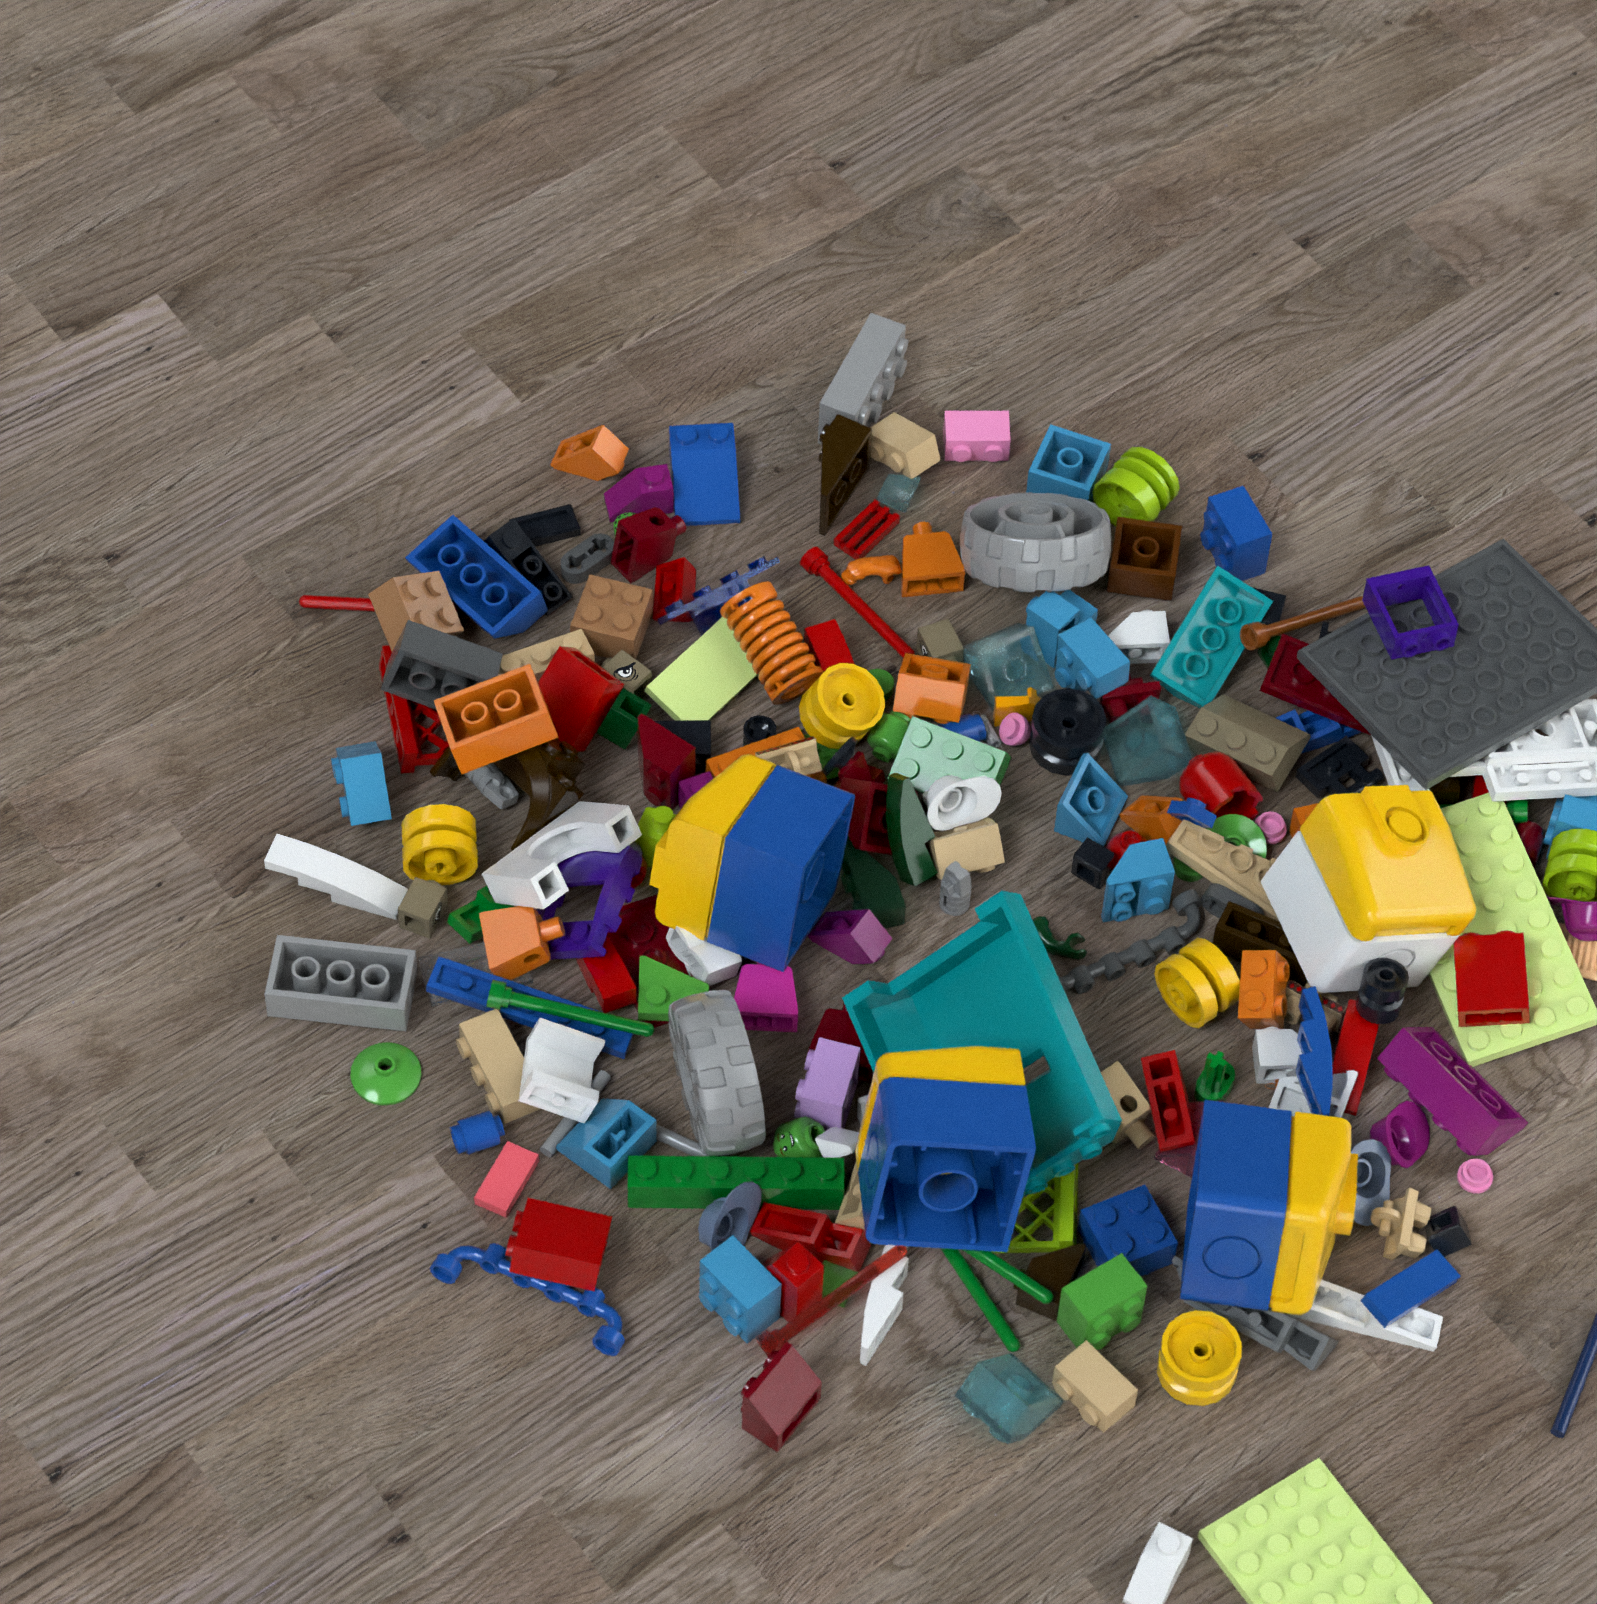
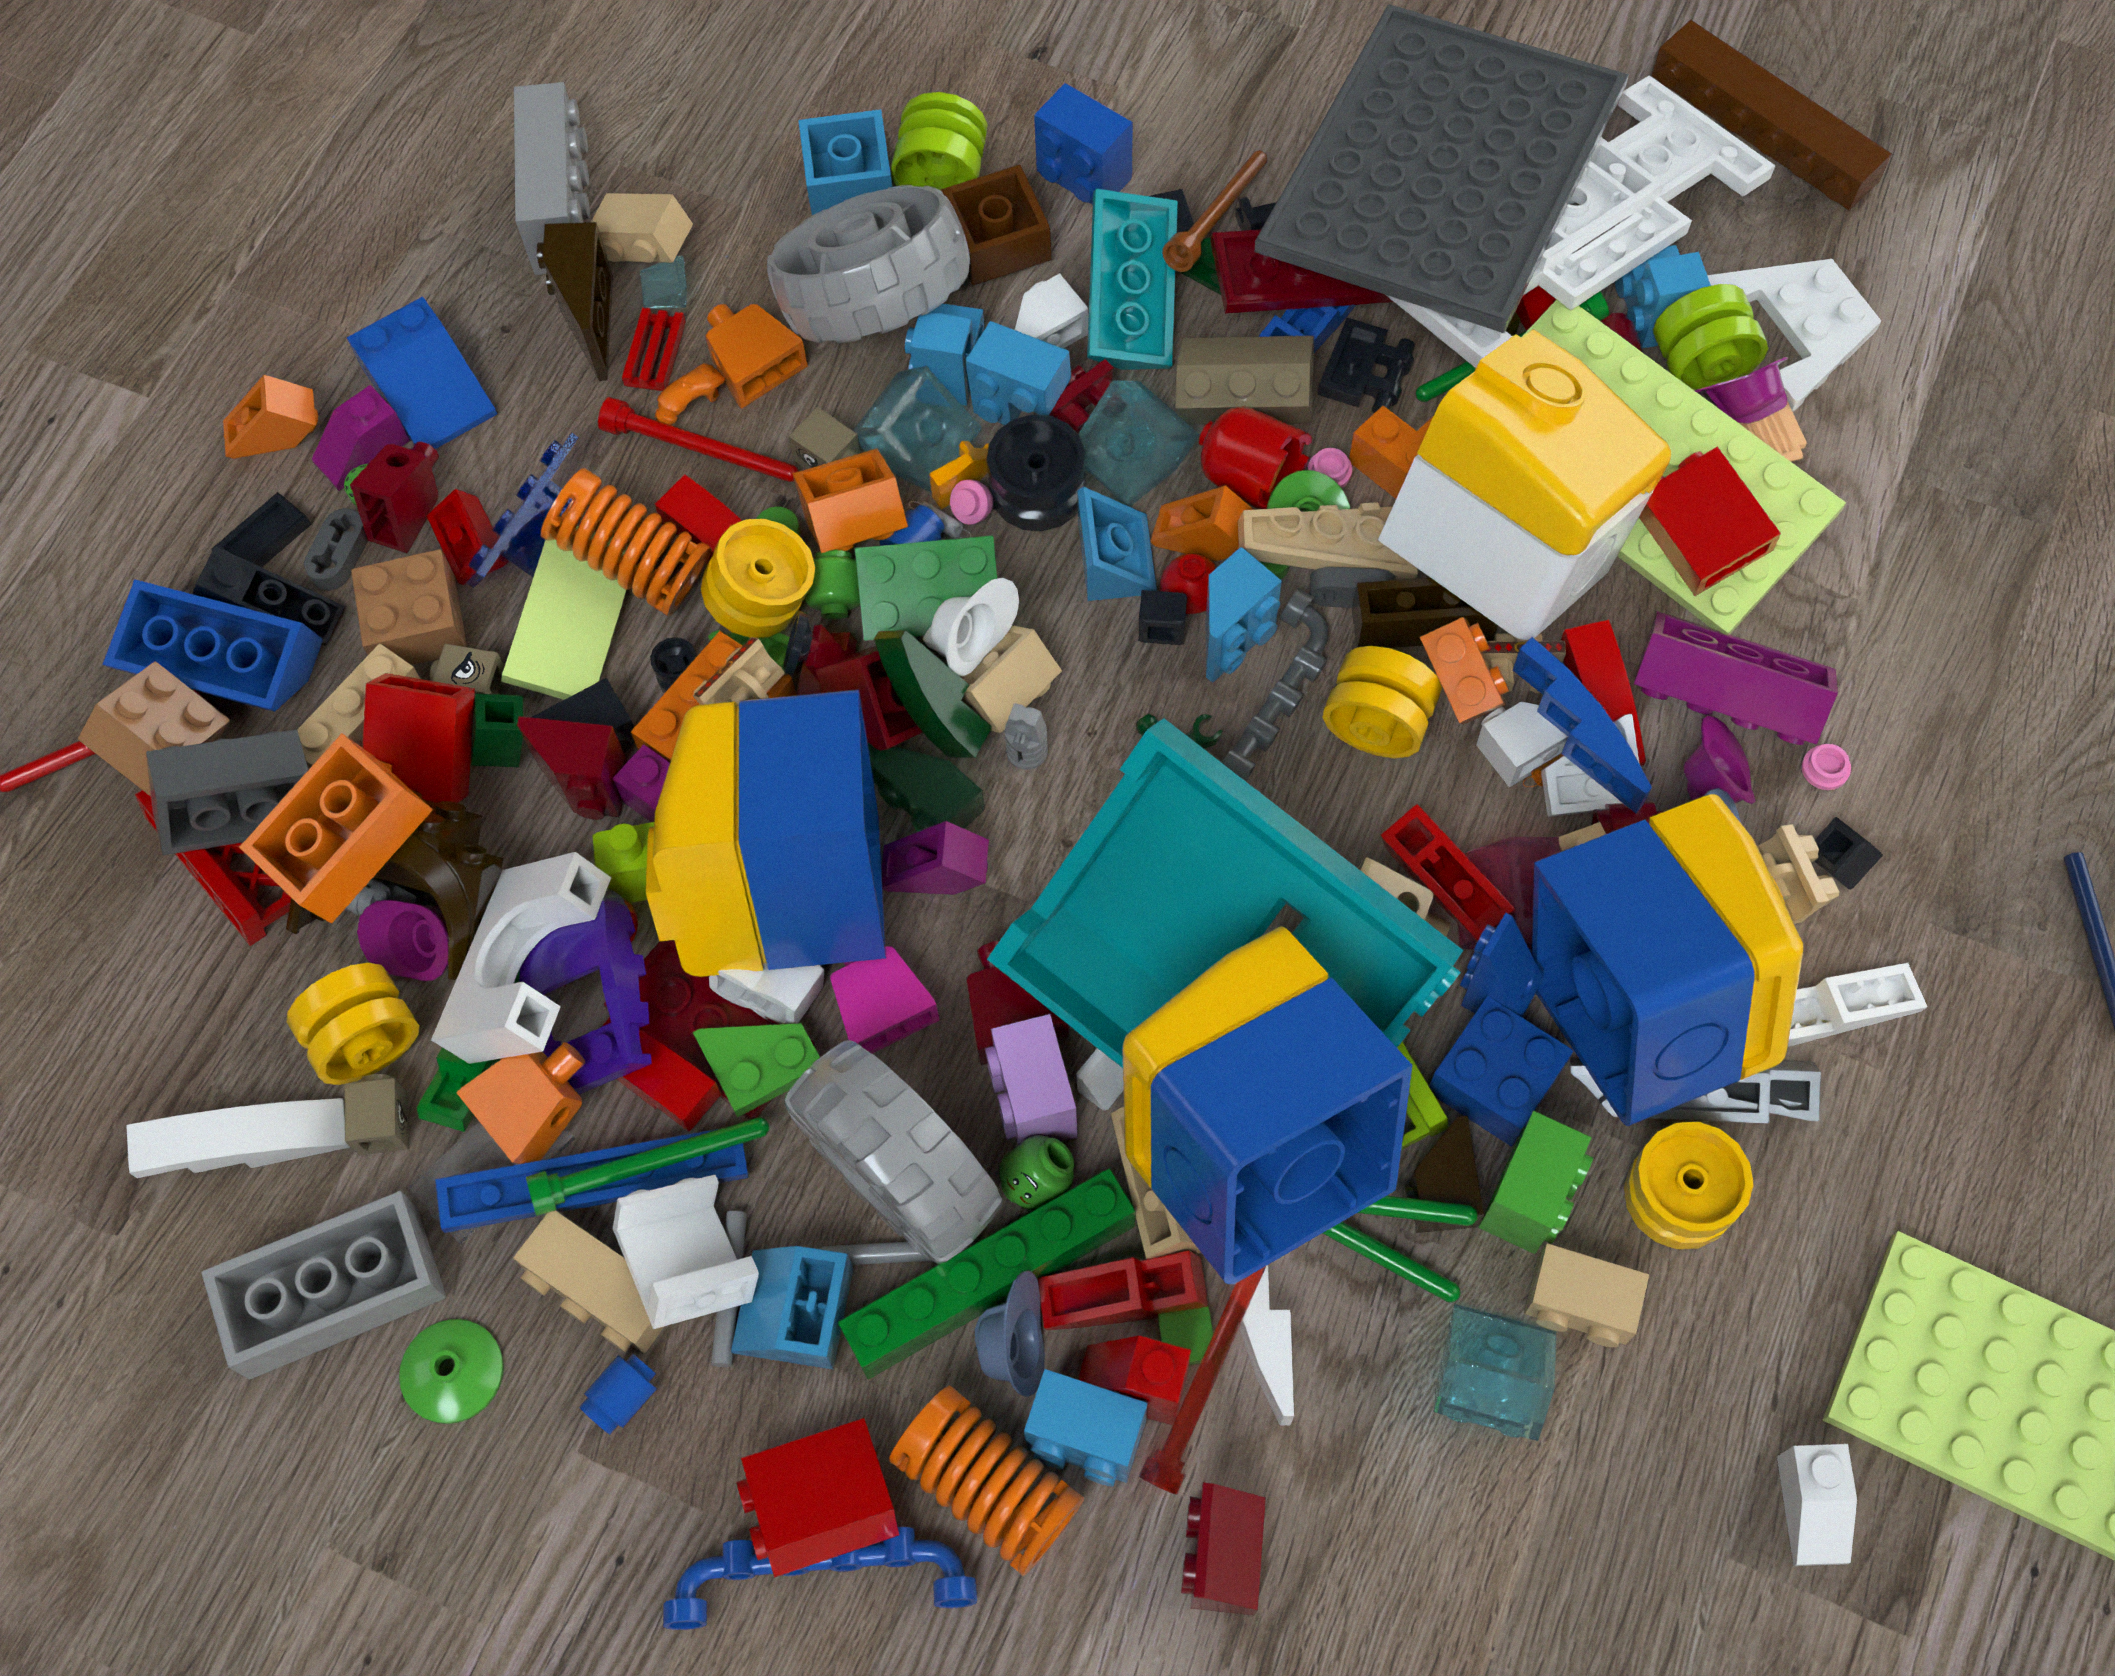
camera: 25 degrees left, 10 degrees up
dark azure brick [331,741,392,826] -> none
coral tile [474,1141,539,1218] -> none
white slope [815,1127,859,1158] -> none
bright pink brick [943,411,1011,462] -> none
blue plate [1167,798,1217,828] -> none
green piece [1194,1051,1236,1107] -> none
black wheel [1355,958,1409,1024] -> none
blue tile [1361,1250,1461,1328] -> none
dark purple window [1362,565,1459,660] -> none
none -> magenta piece [357,900,449,981]
none -> orange piece [889,1385,1084,1576]
none -> blue slope [1460,913,1543,1018]

